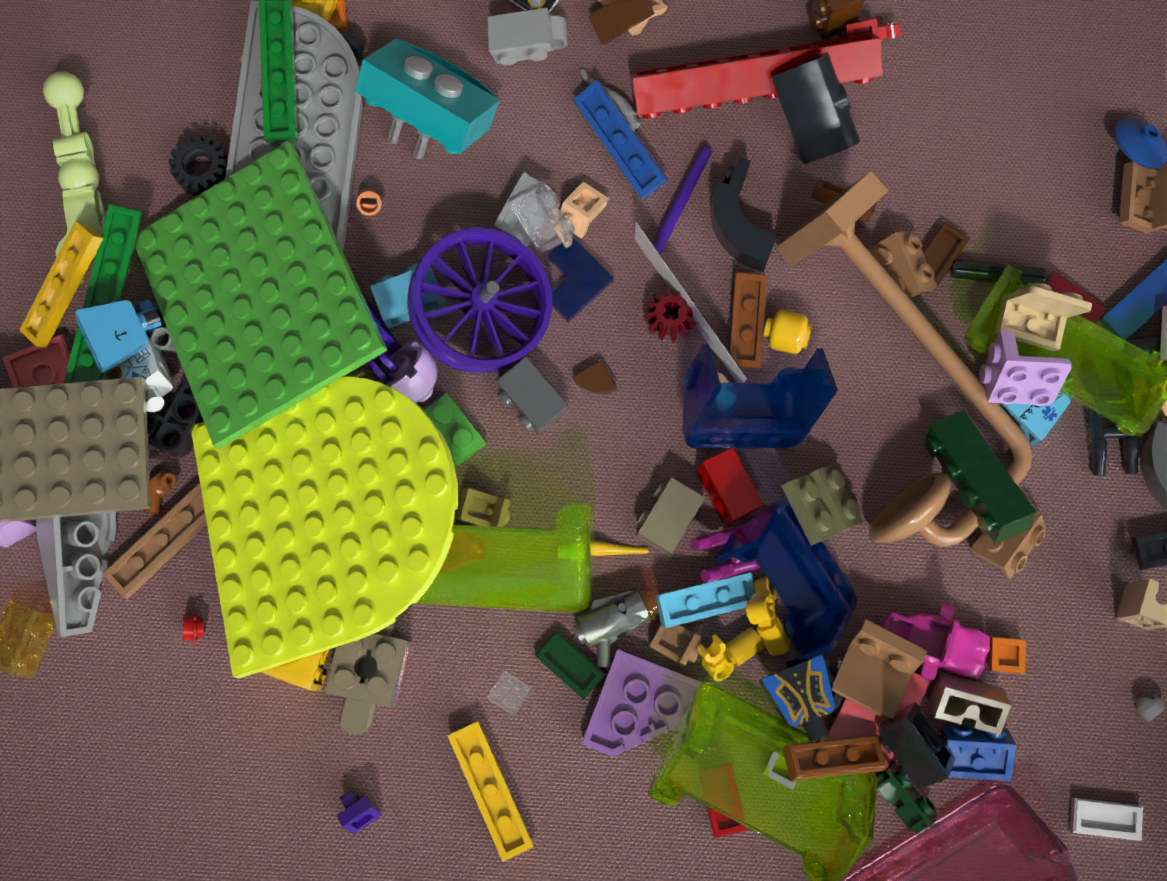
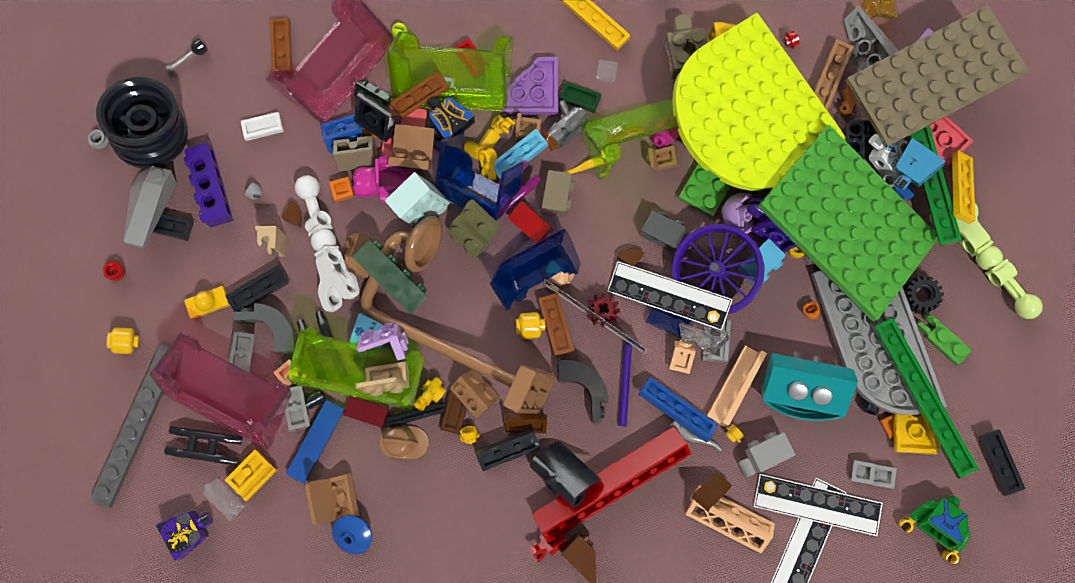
camera: 155 degrees right, 0 degrees up
none -> reddish brown tile [281,201,302,227]
none -> white piece [295,175,359,312]
none -> medium nougat piece [379,425,429,459]
none -> light aqua brick [385,172,450,226]
none -> yellow plate [414,377,446,410]
none -> yellow plate [460,426,480,444]
none -> black plate [475,428,541,471]
none -> sticker [608,261,733,330]
none -> light nougat fence [707,345,767,427]
none -> yellow plate [725,424,744,443]
none -> bright green hinge [916,313,972,365]

